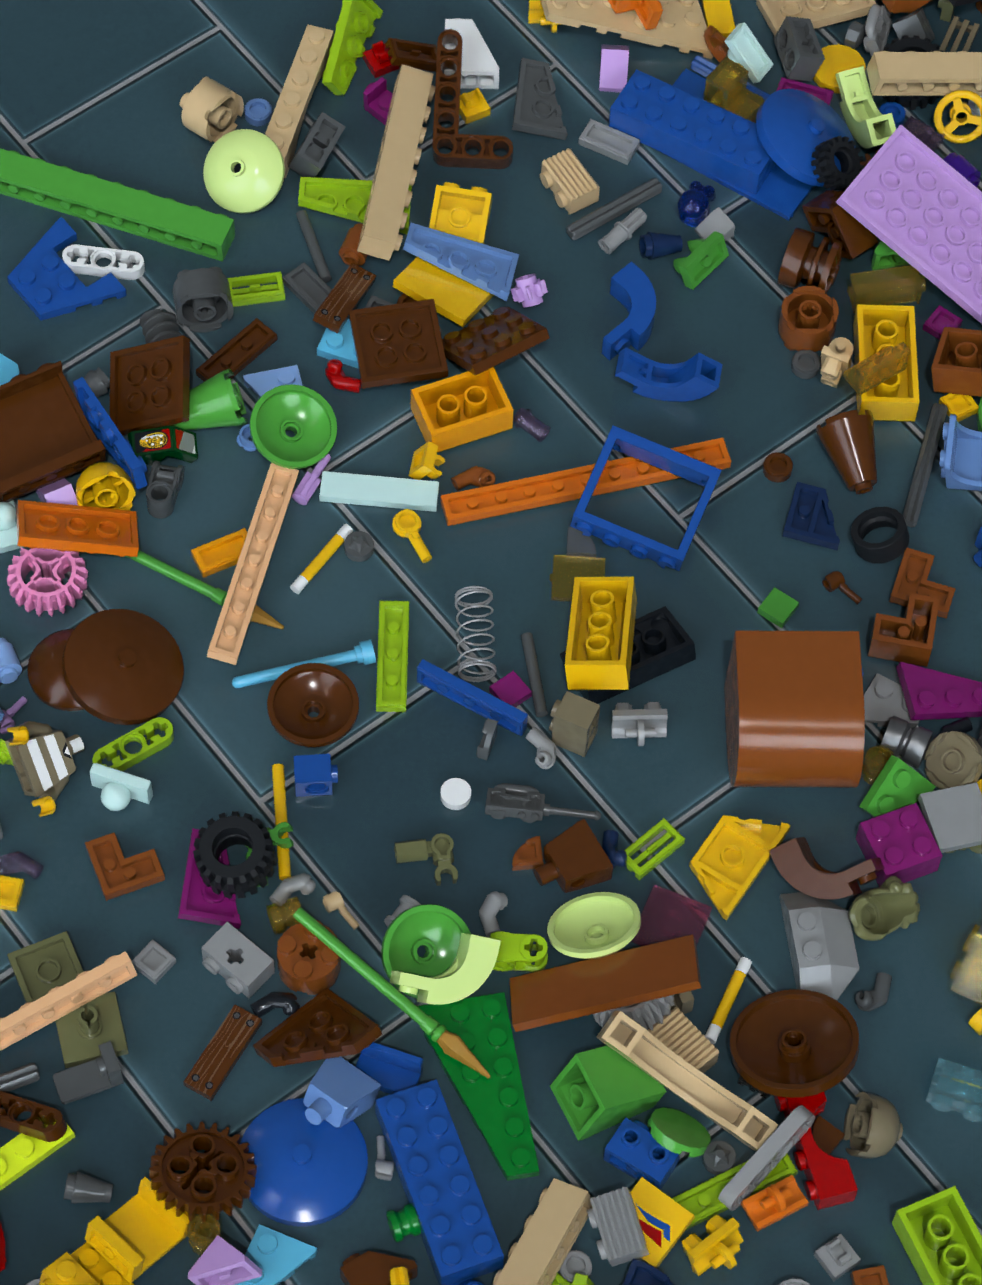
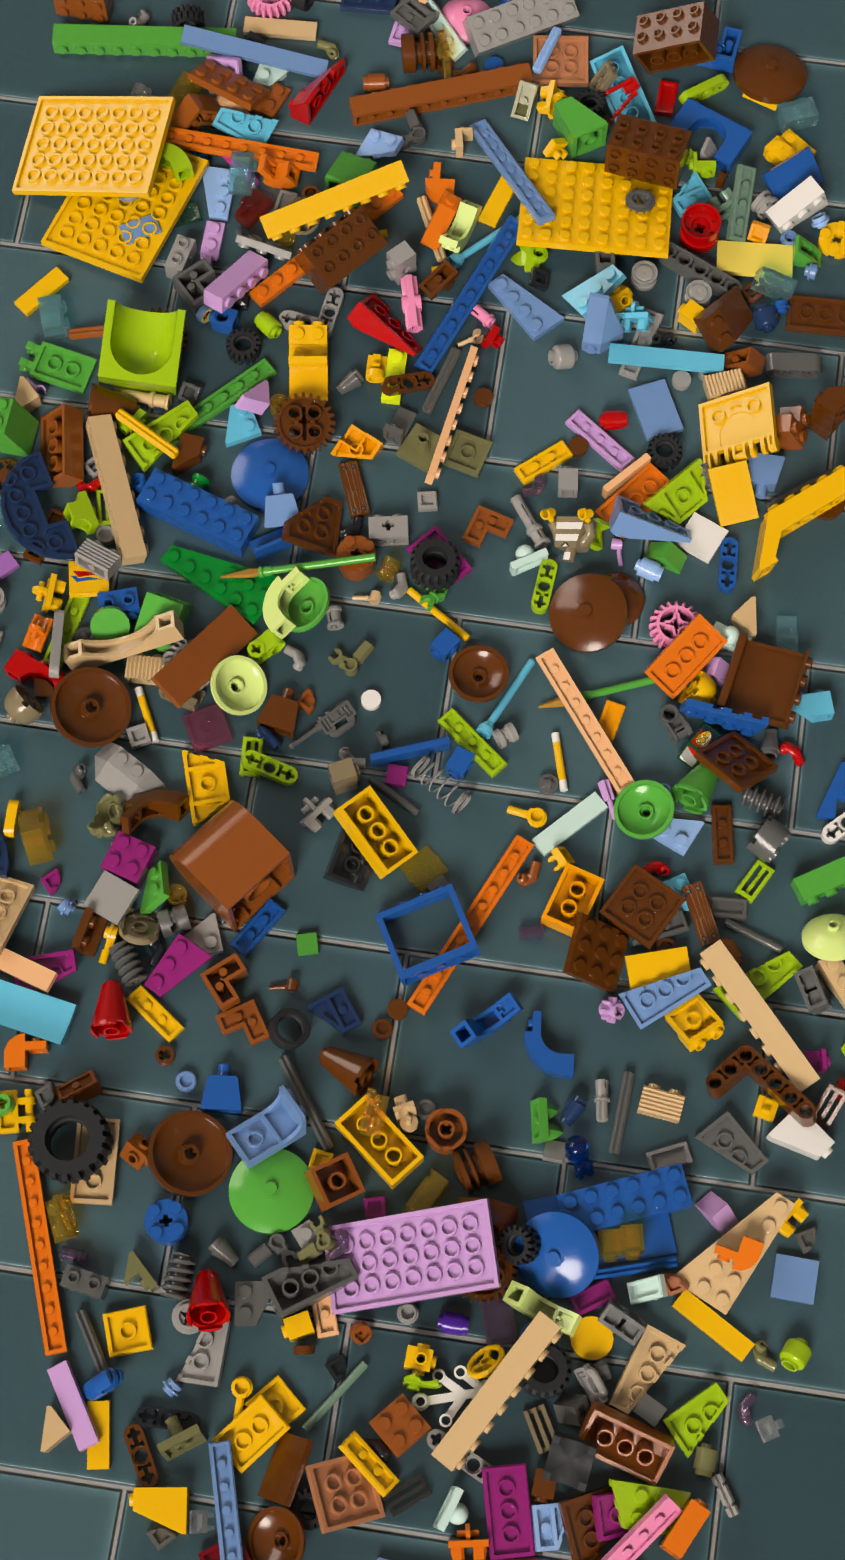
camera: 140 degrees right, 10 degrees up
none -> light grey plate [126,723,152,750]
none -> lime beam [241,750,298,786]
none -> light orange slope [330,424,384,460]
none -> yellow tile [365,368,385,383]
none -> yellow tile [366,354,387,372]
none -> reddish brown tile [387,999,408,1021]
none -> blue brick [445,745,475,781]
none -> light grey wheel [492,722,519,749]
none -> light grey pin [510,494,551,550]
none -> red arm [779,741,805,767]

